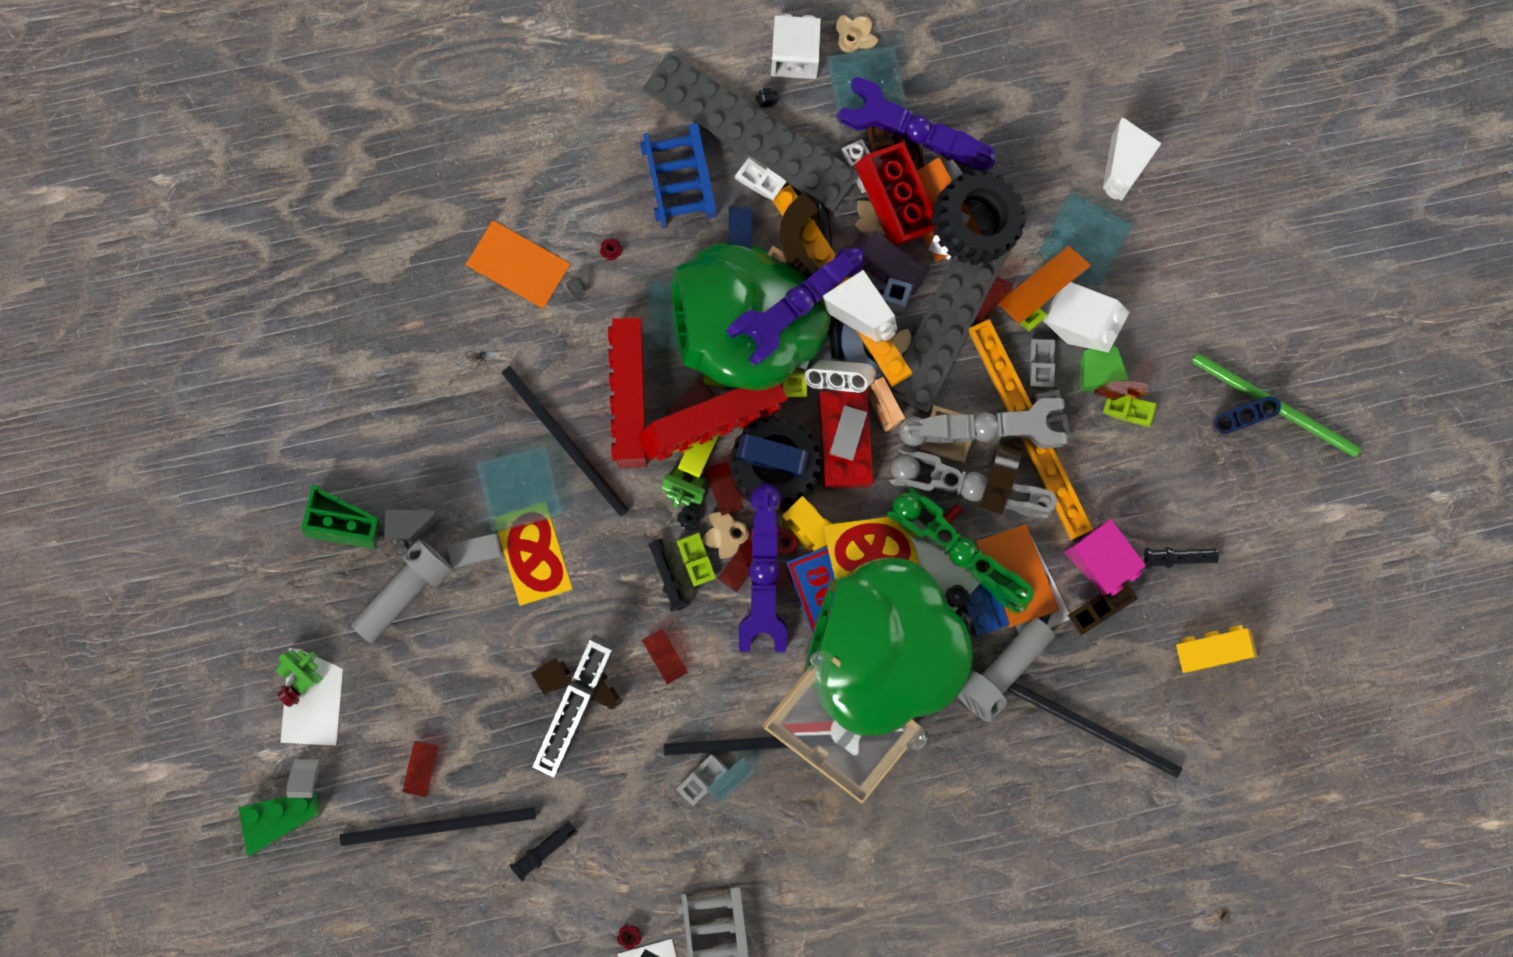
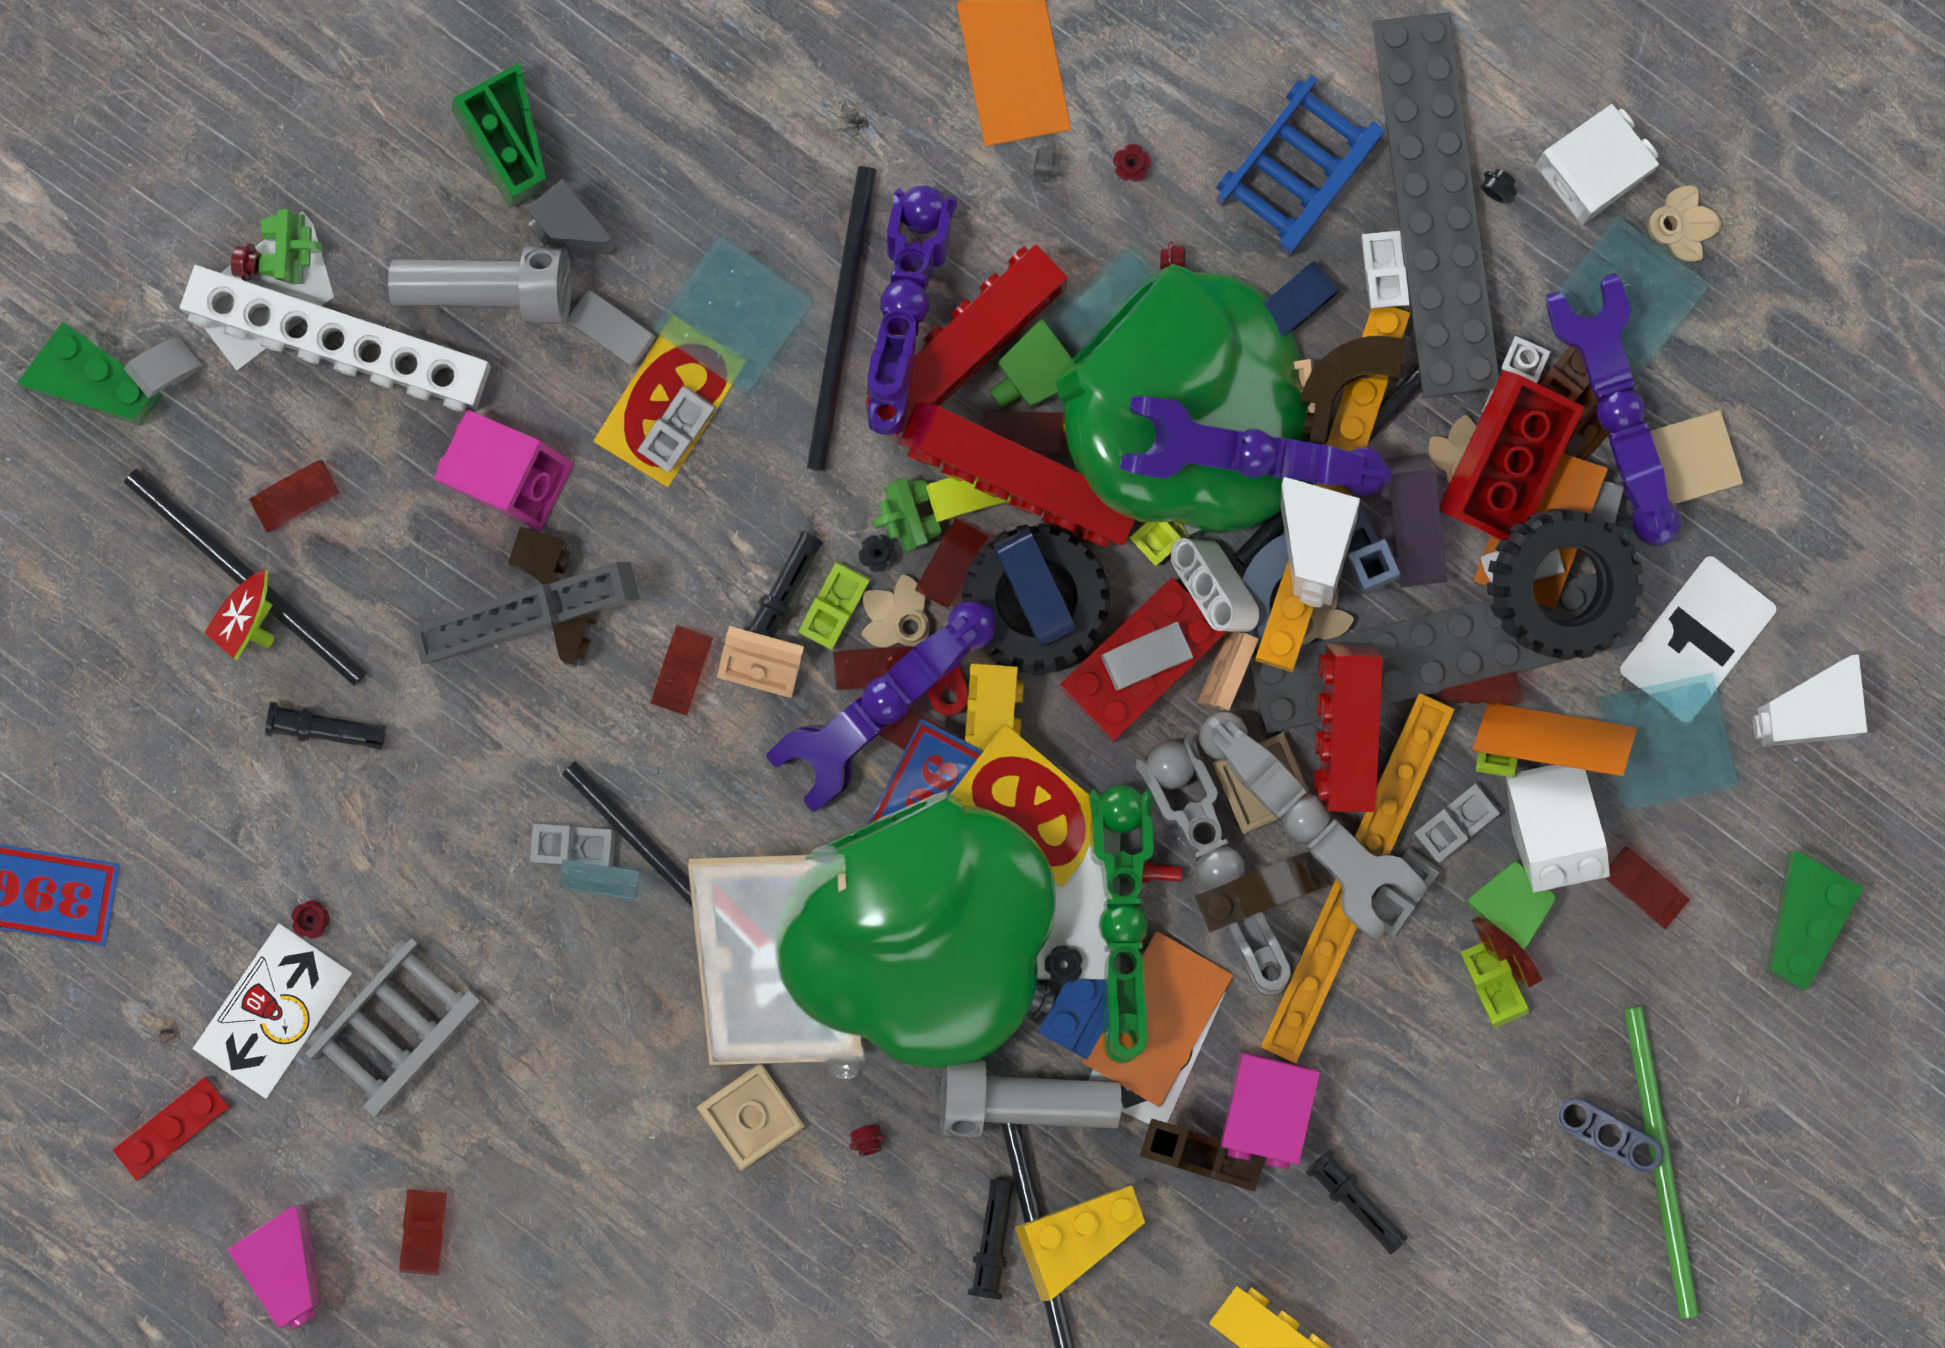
camera: 55 degrees right, 5 degrees up
none -> white brick [180,265,491,413]
none -> red shield [204,569,274,660]
none -> dark pink slope [433,410,574,532]
none -> light grey slope [637,385,717,473]
none -> tan tile [696,1063,805,1171]
none -> light nougat plate [717,626,804,698]
none -> dark red plate [849,1125,887,1156]
none -> dark purple piece [867,185,957,435]
none -> black pin [967,1179,1015,1300]
none -> bright green torso [988,319,1072,410]
none -> yellow wedge [1014,1185,1145,1301]
none -> dark red plate [1160,241,1185,270]
none -> red brick [1313,644,1383,812]
none -> clear red slope [1604,846,1690,929]
none -> white sticker [1620,556,1776,723]
none -> tan tile [1650,410,1743,505]
none -> green wedge [1766,850,1863,992]

